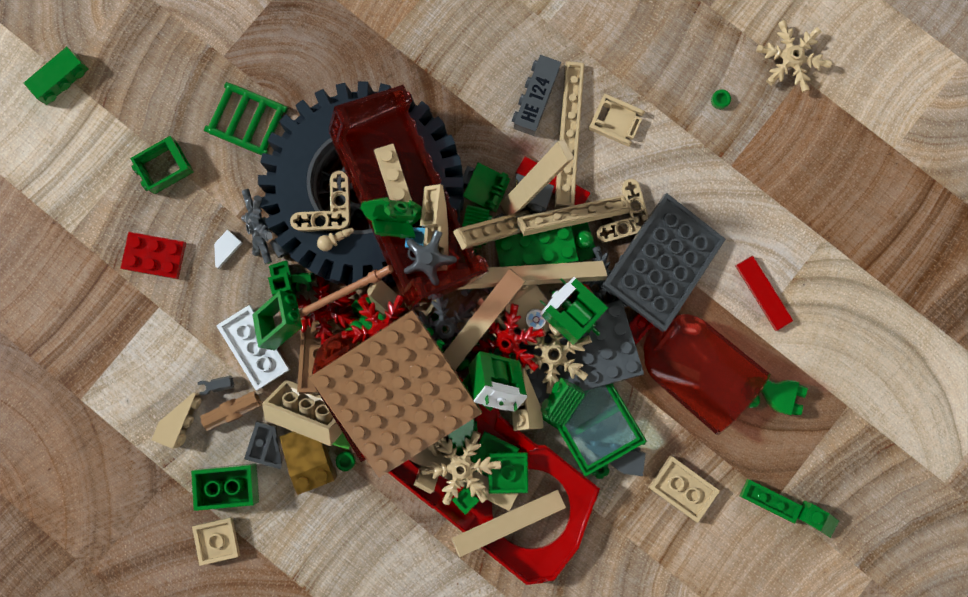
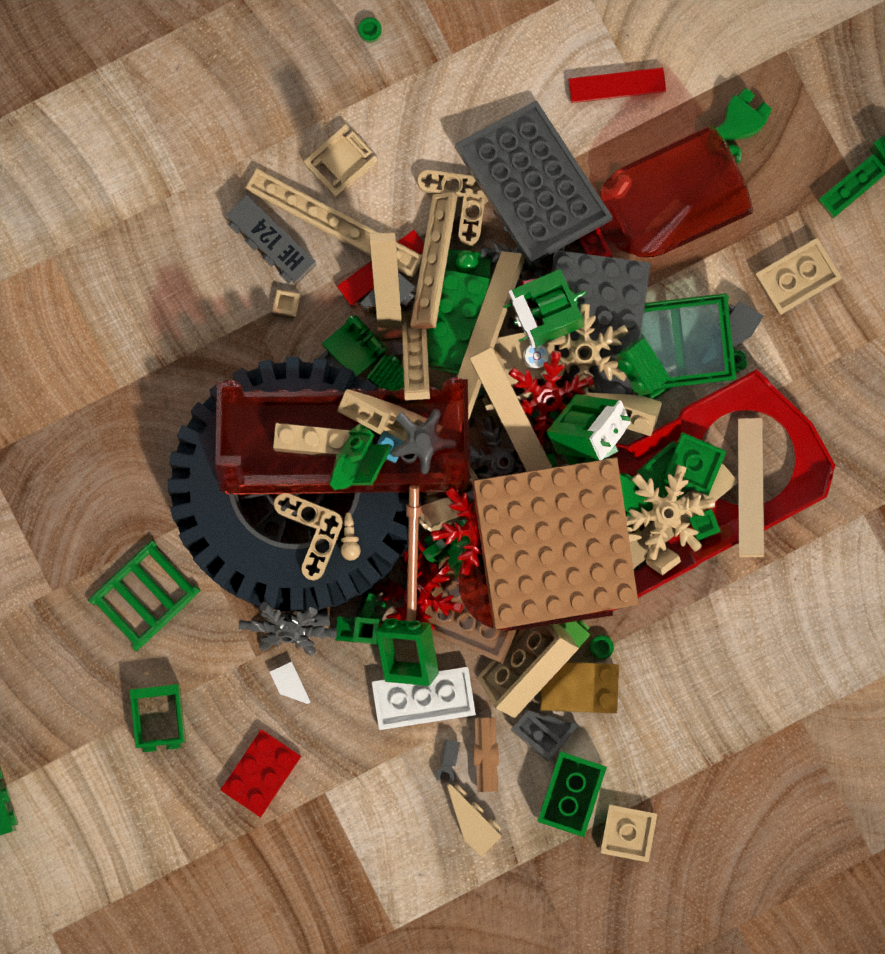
camera: 70 degrees left, 0 degrees up
none -> tan tile [272,289,300,318]

